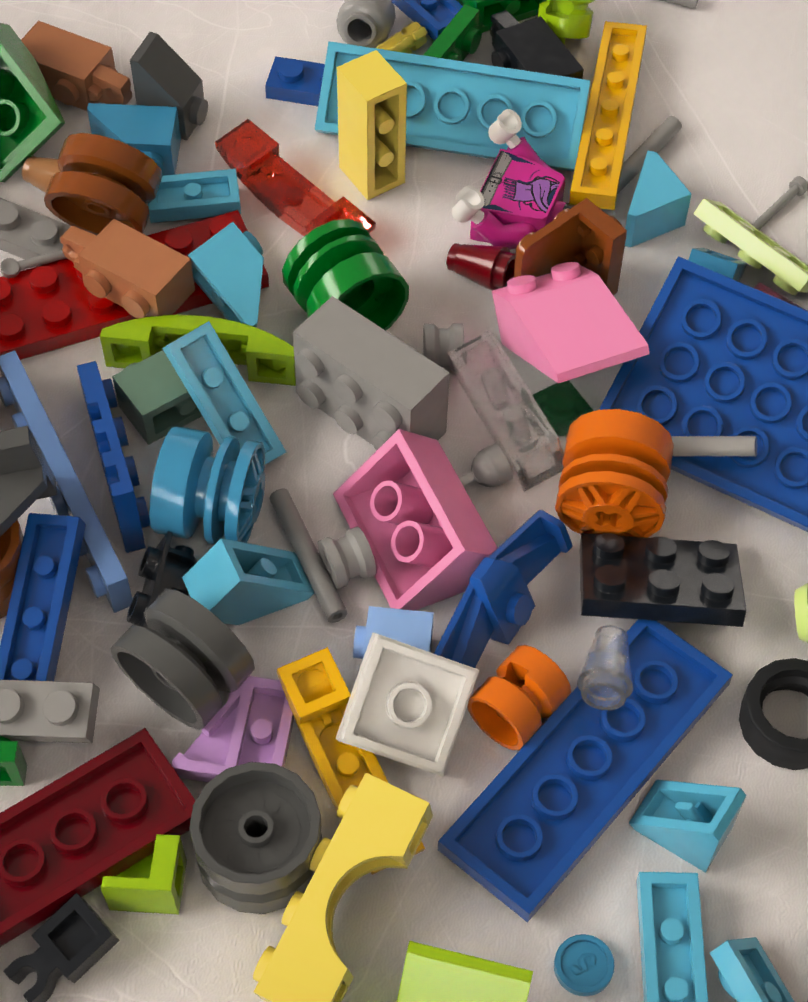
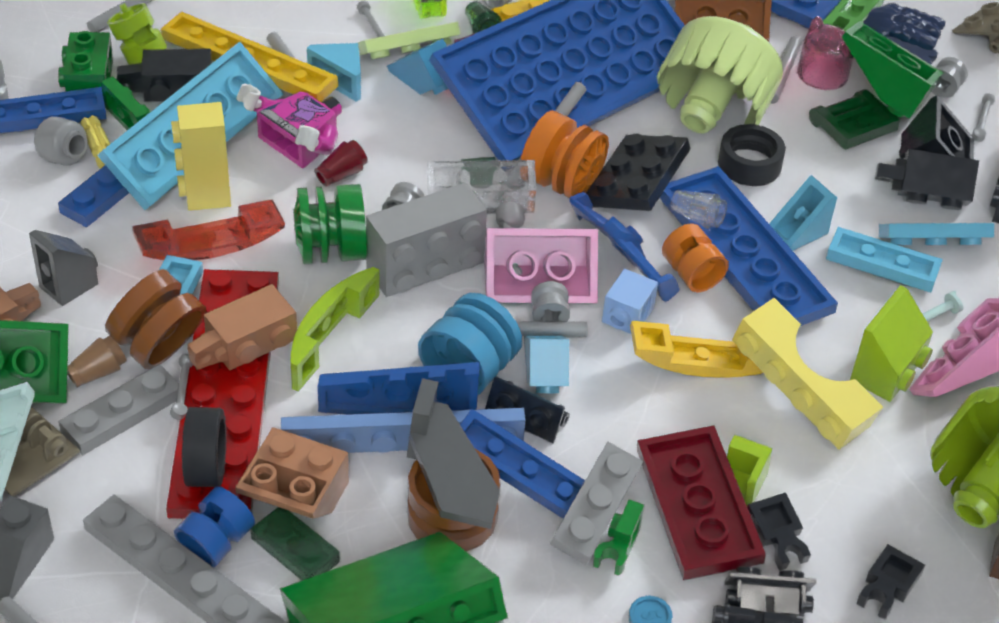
camera: 70 degrees left, 10 degrees down
dark azure slope [87,103,181,176] -> none
dark grey wheel [110,588,255,730] -> none
sand green brick [112,350,202,445] -> none
medium azure plate [162,321,286,465] -> none
lavender wing [171,676,294,782] -> none
medium azure slope [188,222,264,327] -> none
dark grey wheel [189,762,322,914] -> none
white tile [335,632,480,777] -> none
bright pink slope [492,262,650,384] -> none
dark orange bracket [514,198,627,296] -> none
dark azure piece [554,934,614,996] -> none

